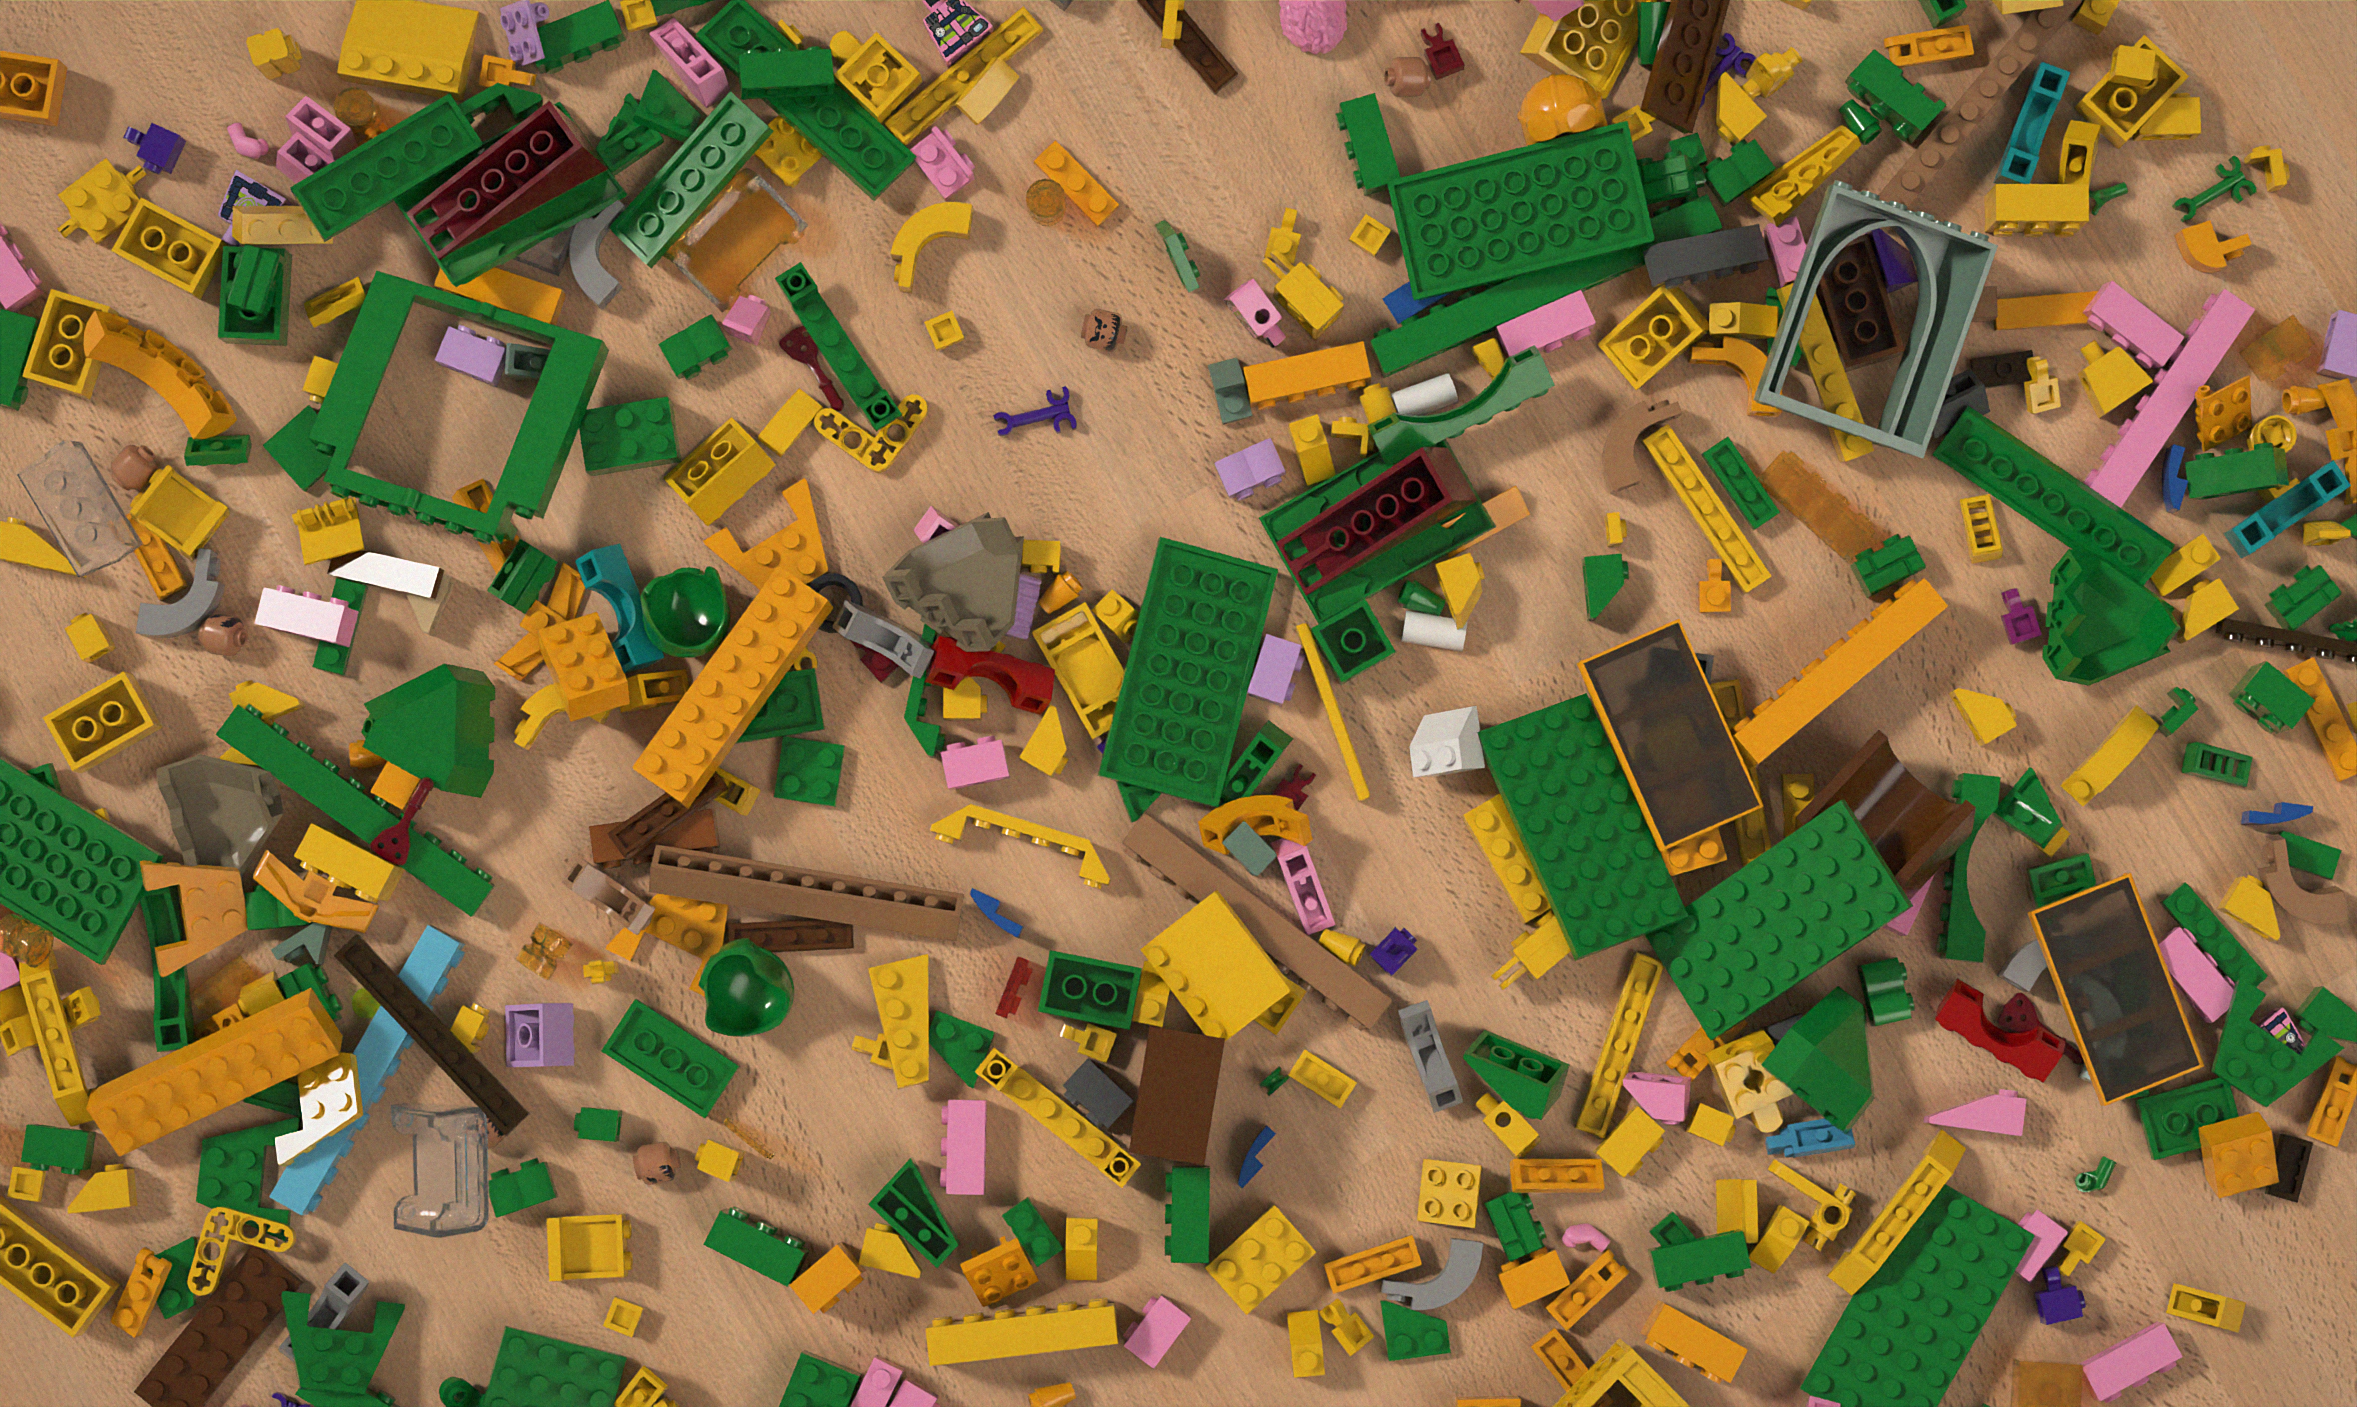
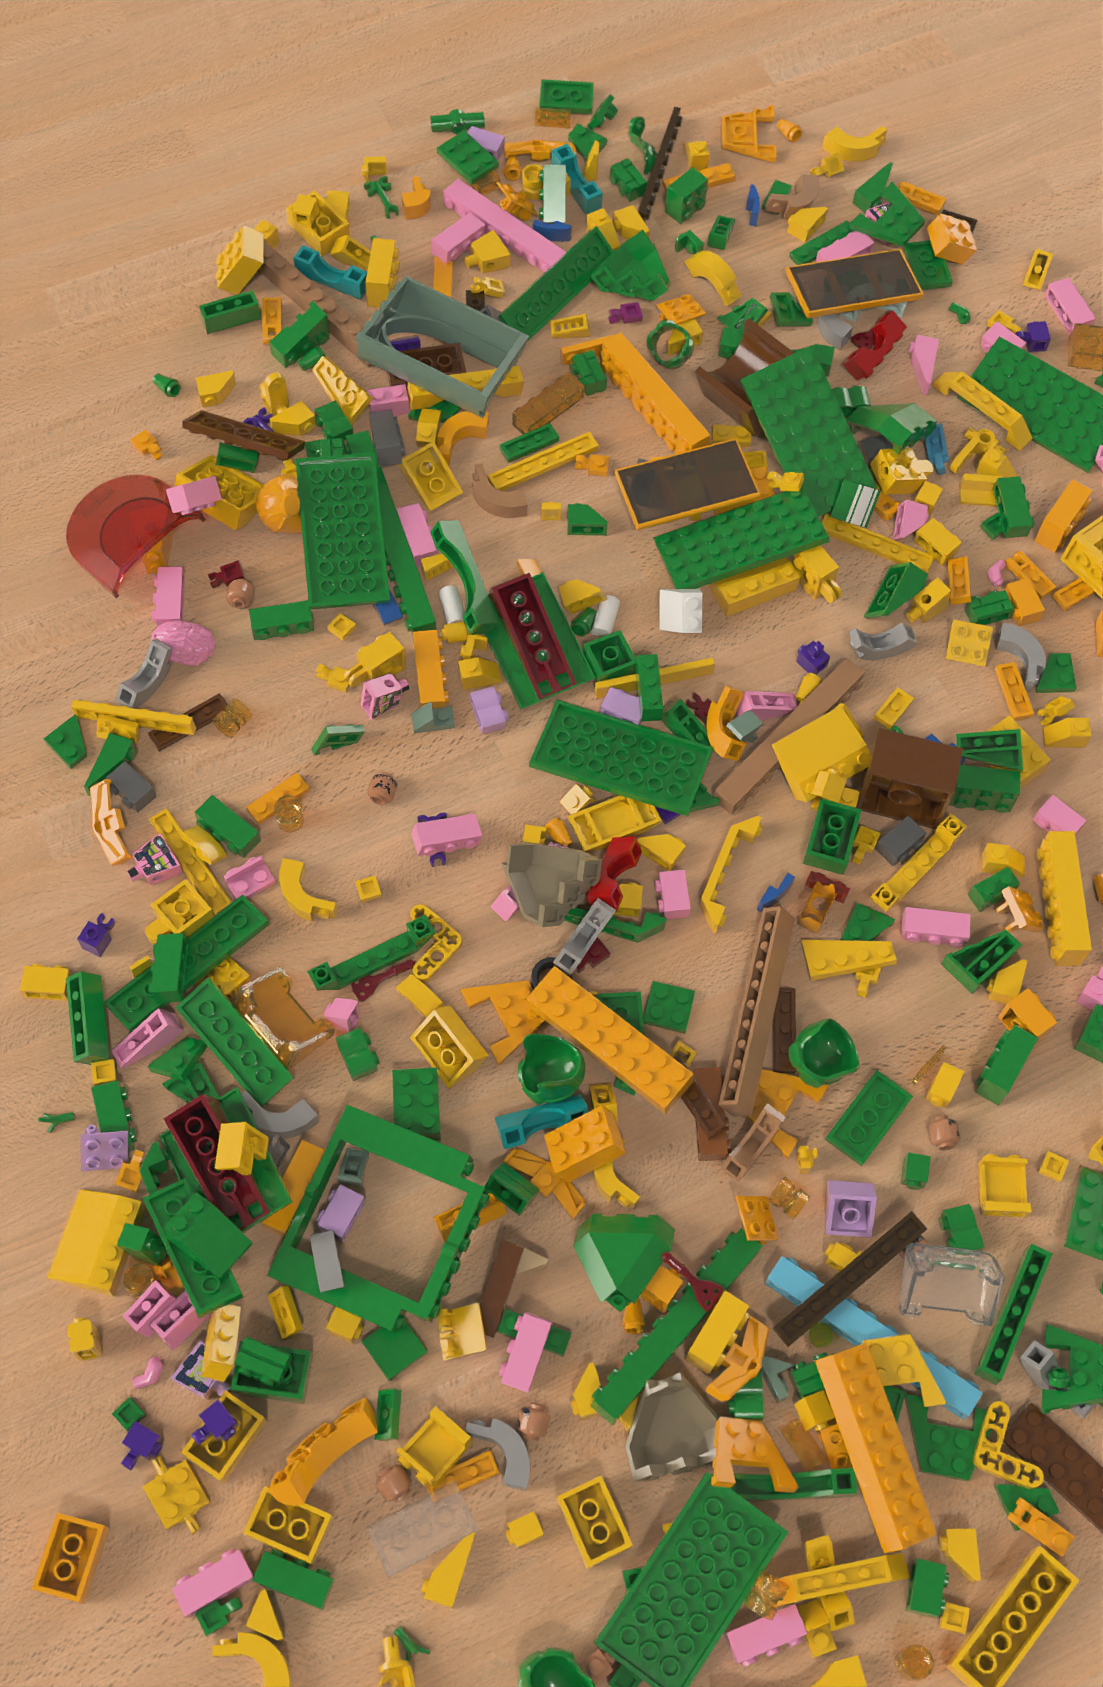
camera: 90 degrees left, 20 degrees down
none -> green tile [112,1397,146,1432]
none -> green brick [116,1223,167,1266]
none -> green slope [163,1192,253,1280]
none -> dark purple brick [191,1399,238,1445]
none -> green brick [195,795,261,858]
none -> clear yellow wheel [213,699,252,738]
none -> yellow panel [215,1122,269,1175]
none -> light grey arch [310,1230,344,1292]
none -> bright pink brick [411,814,482,856]
none -> green plate [437,130,499,185]
none -> light orange plate [560,334,615,366]
none -> green brick [635,654,664,722]
none -> green piece [647,320,694,369]
none -> light orange hinge [656,293,706,324]
none -> light orange hinge [735,1196,779,1245]
none -> yellow plate [767,471,804,492]
none -> light orange piece [798,881,837,933]
none -> yellow brick [811,768,847,803]
none -> green slope [830,478,881,528]
none -> green wedge [956,729,1023,773]
none -> green brick [974,1243,1053,1385]
none -> green plate [1047,1367,1071,1388]

